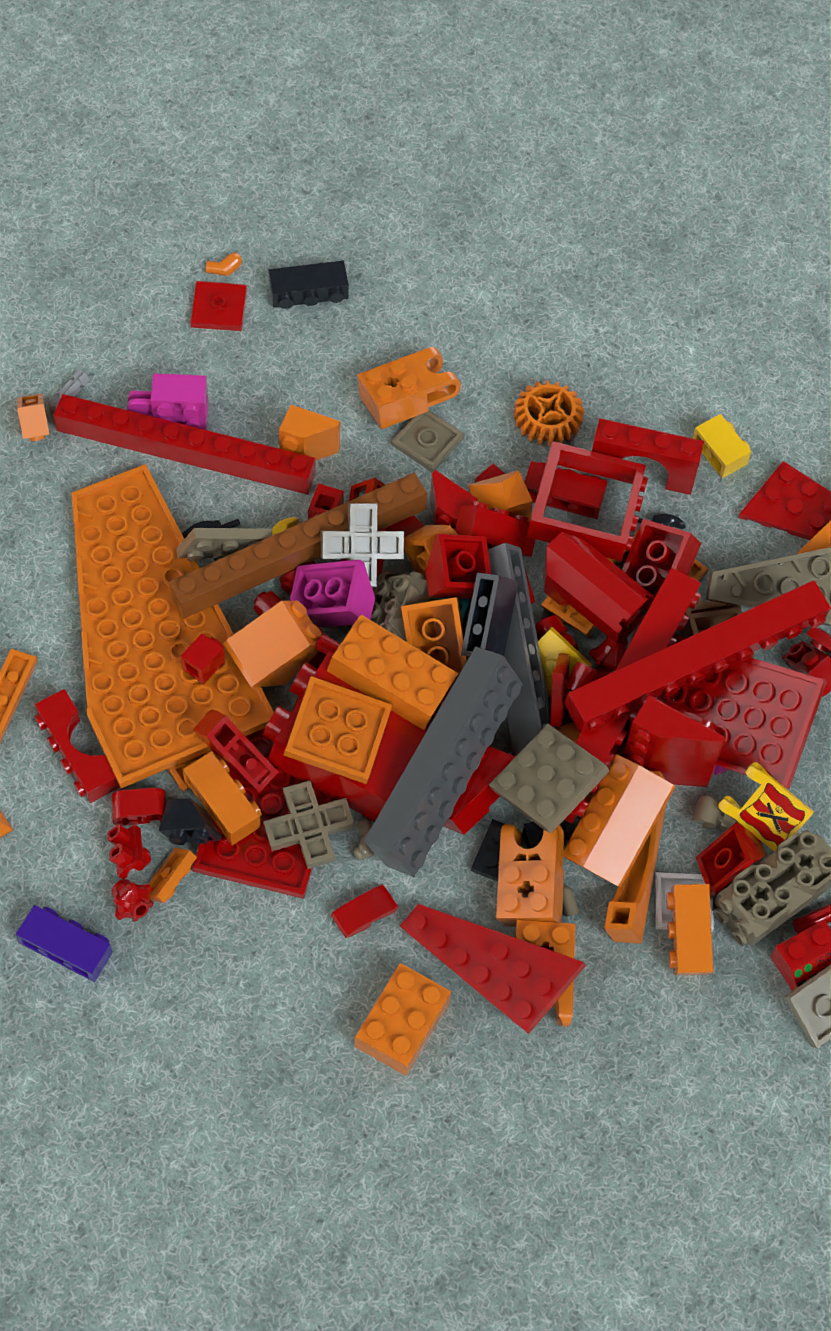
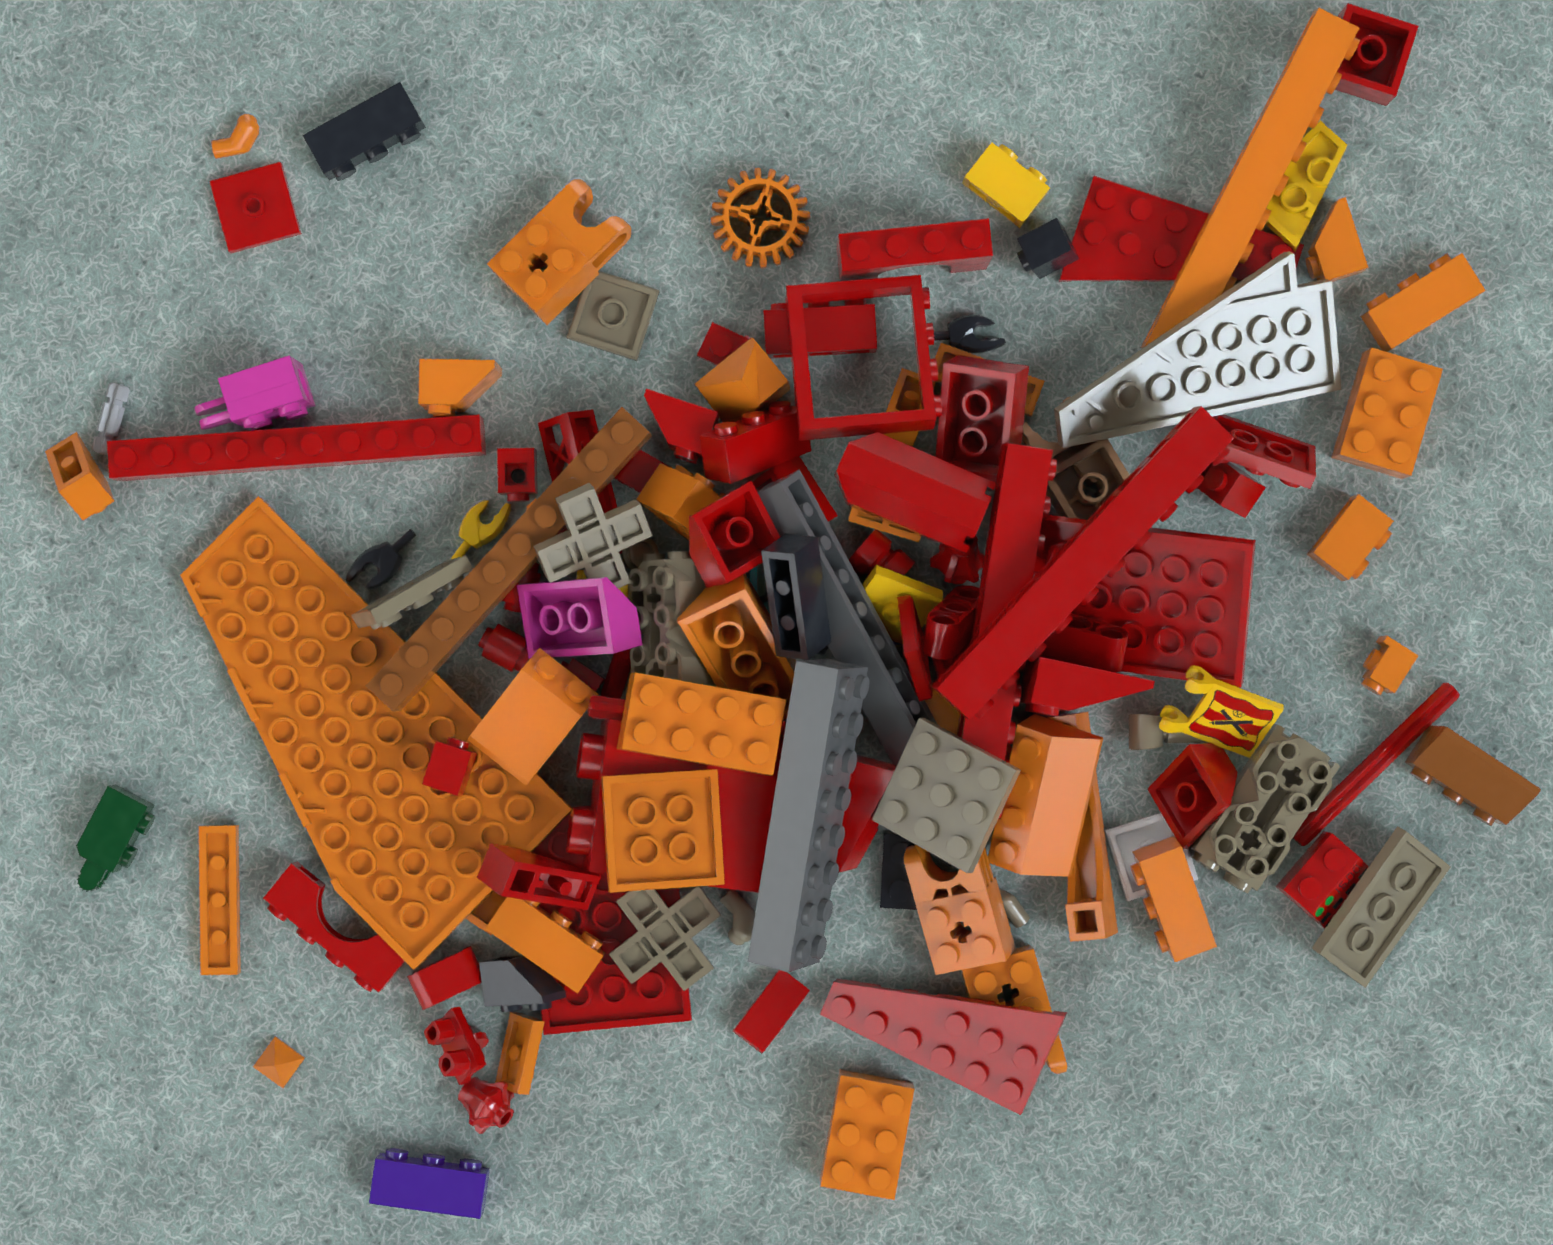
camera: 15 degrees left, 25 degrees up
none -> black brick [1017,218,1079,279]

